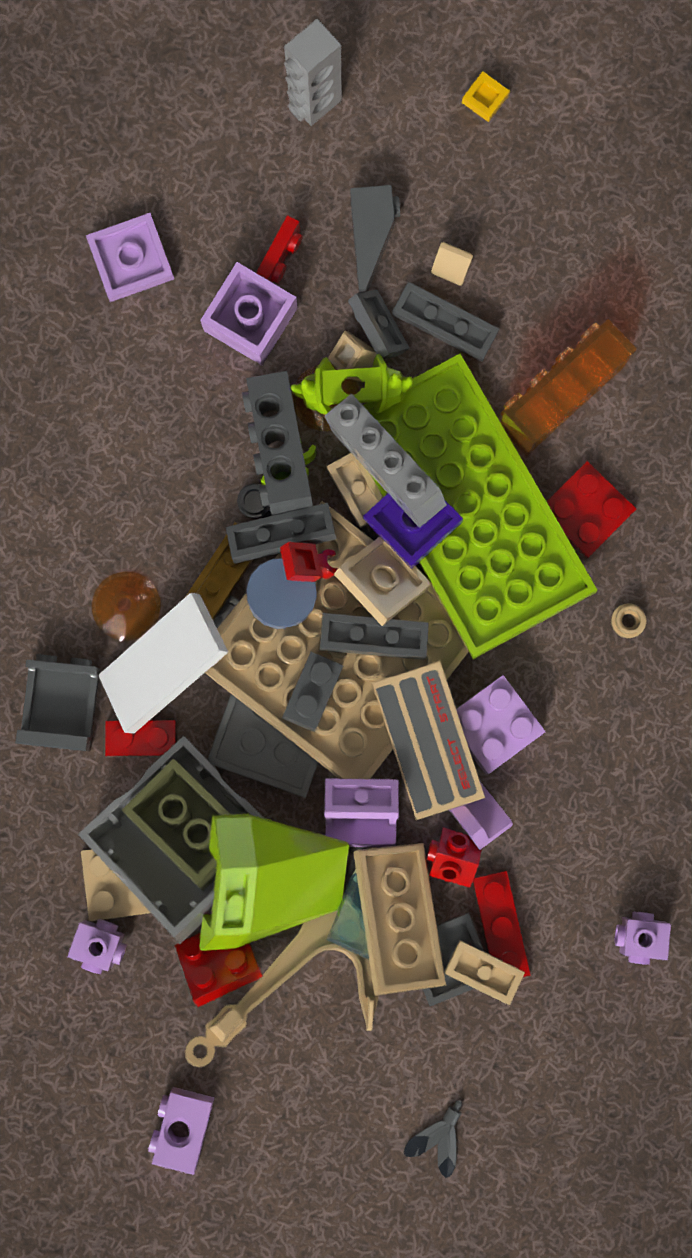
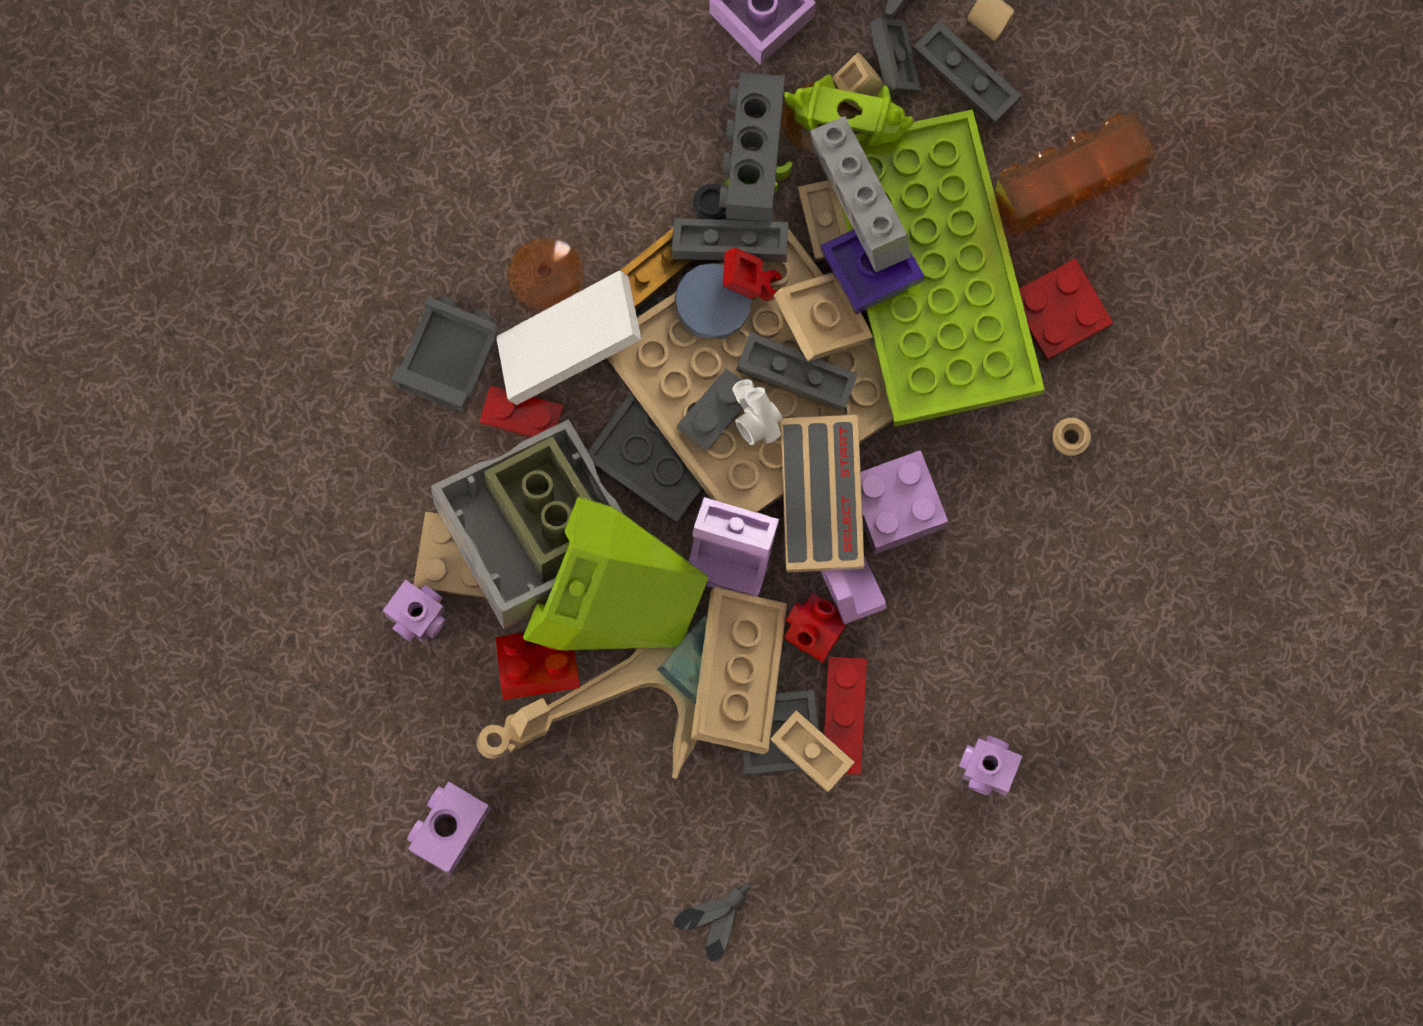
camera: 15 degrees right, 5 degrees down
none -> white plate [732,379,782,445]

